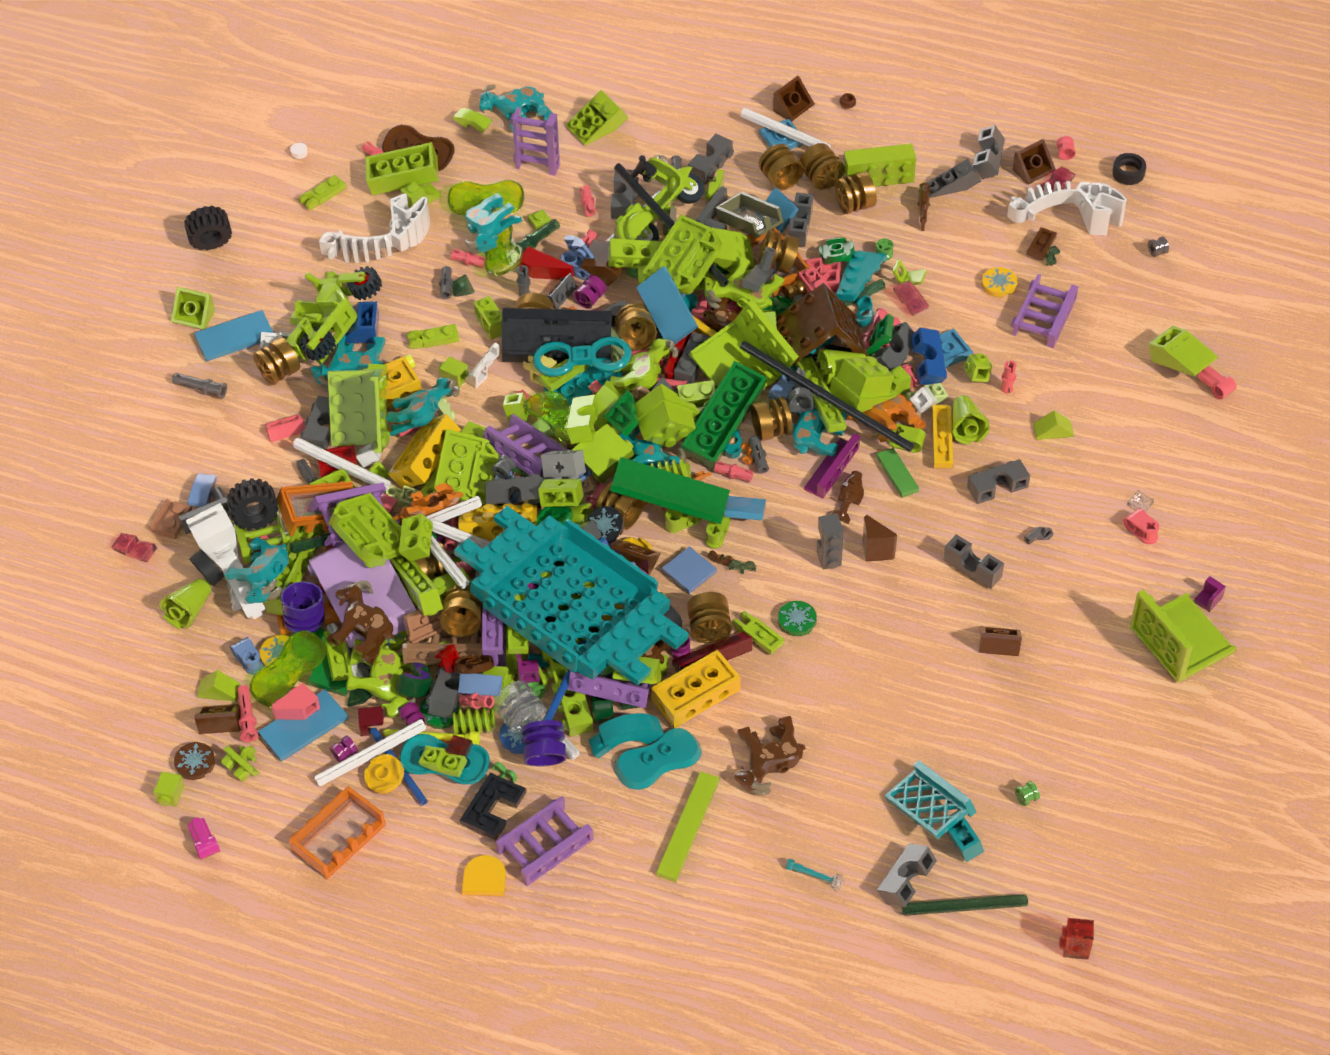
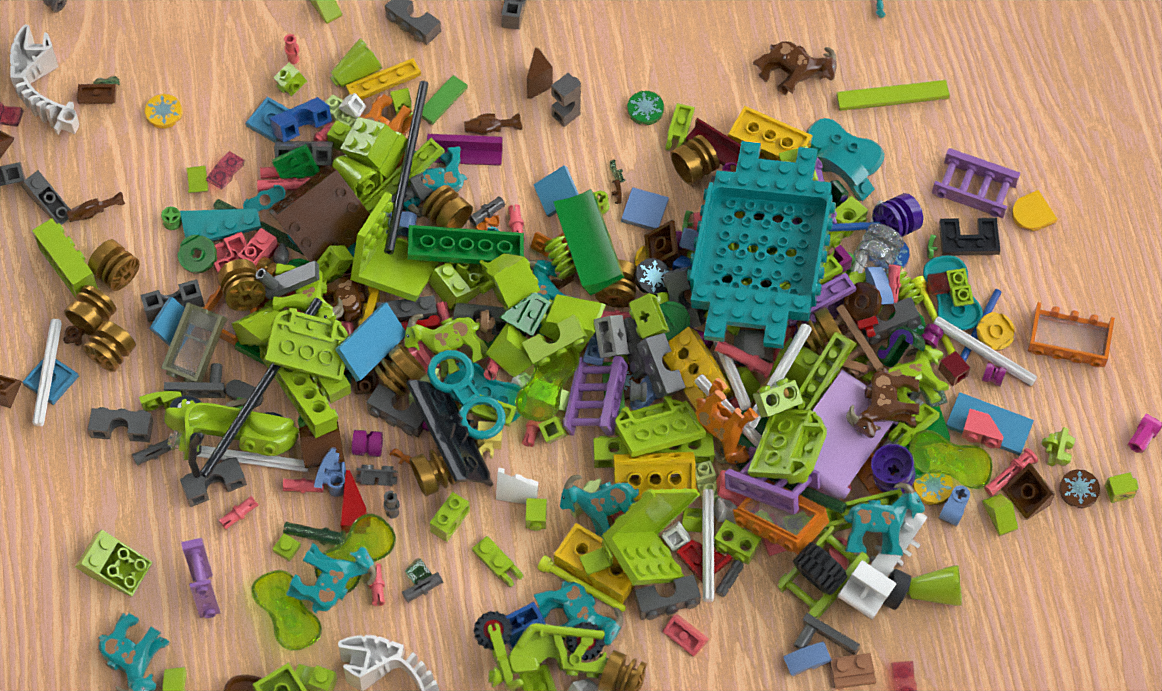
camera: 120 degrees left, 10 degrees up
medium lavender fence [1011,274,1079,348] -> none

